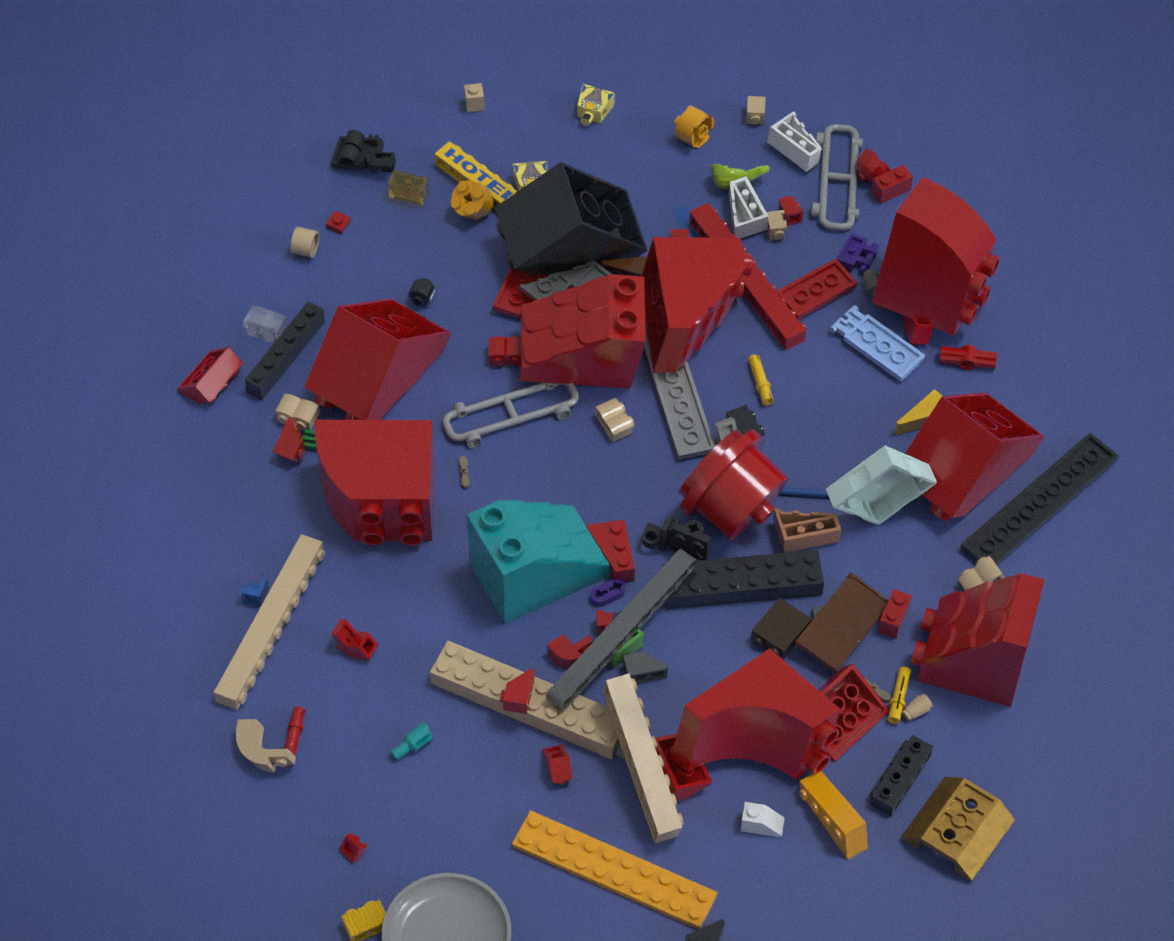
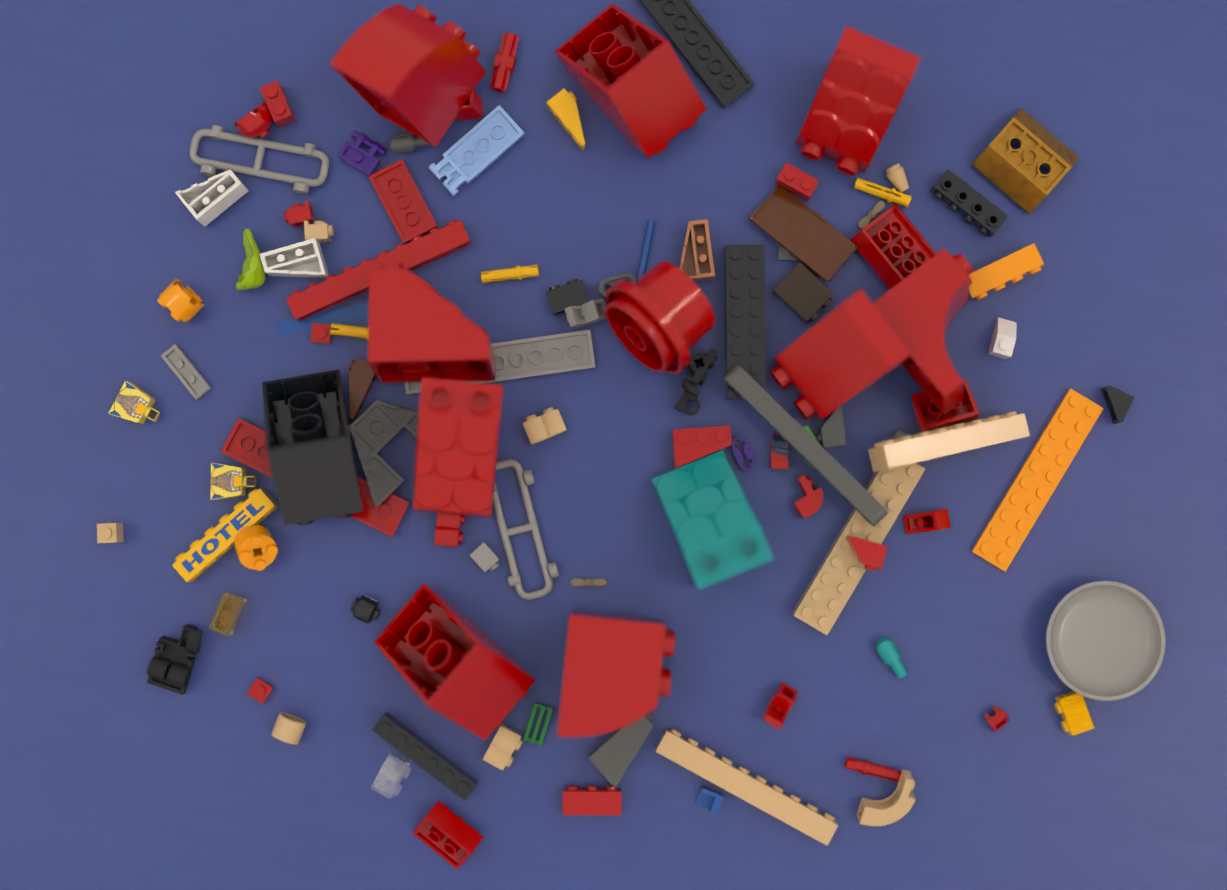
camera: 80 degrees left, 30 degrees up
red slope [273,417,306,463] -> none
tan brick [746,96,766,125] -> none
light aqua tile [826,446,937,525] -> none
tan brick [958,556,1005,590] -> none
none -> light grey tile [161,344,212,400]
none -> light grey brick [470,542,500,572]
none -> red brick [563,785,621,815]
none -> dark grey slope [588,713,654,787]
none -> red slope [770,289,911,421]

